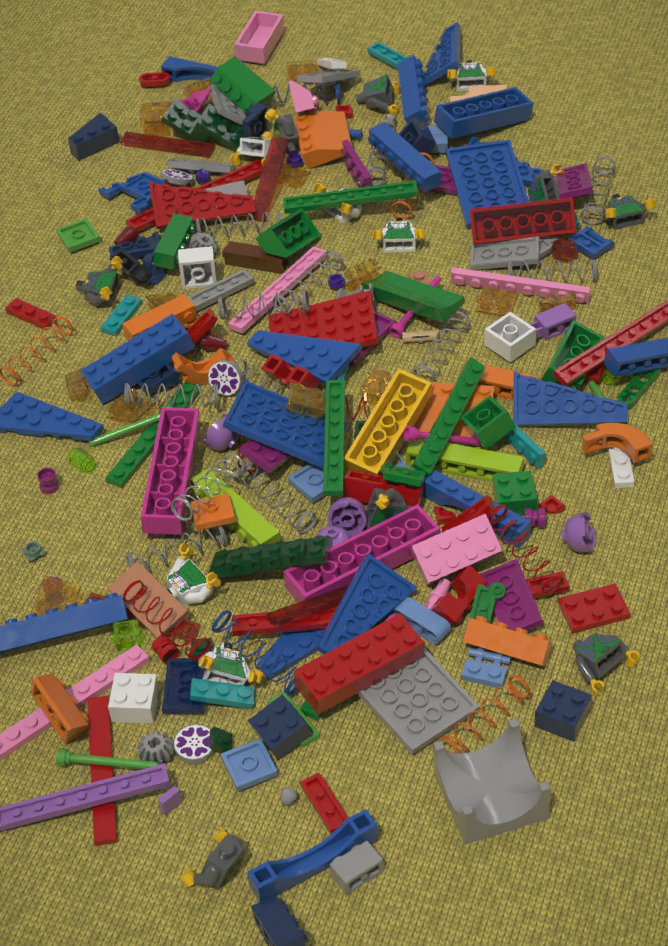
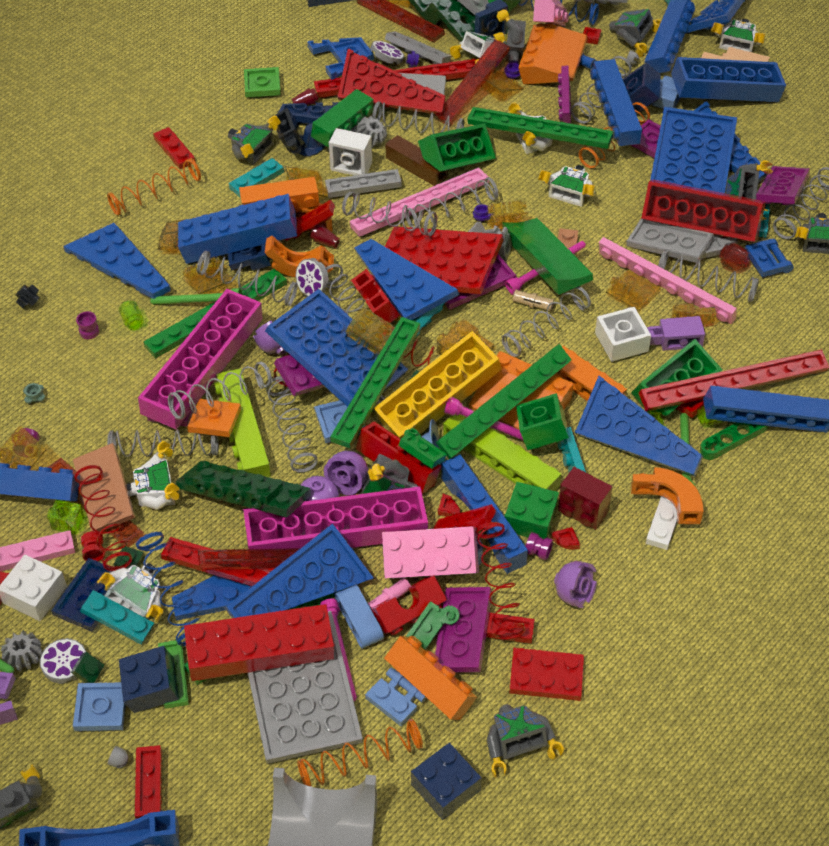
camera: 20 degrees right, 5 degrees up
none -> dark red brick [558,467,613,530]

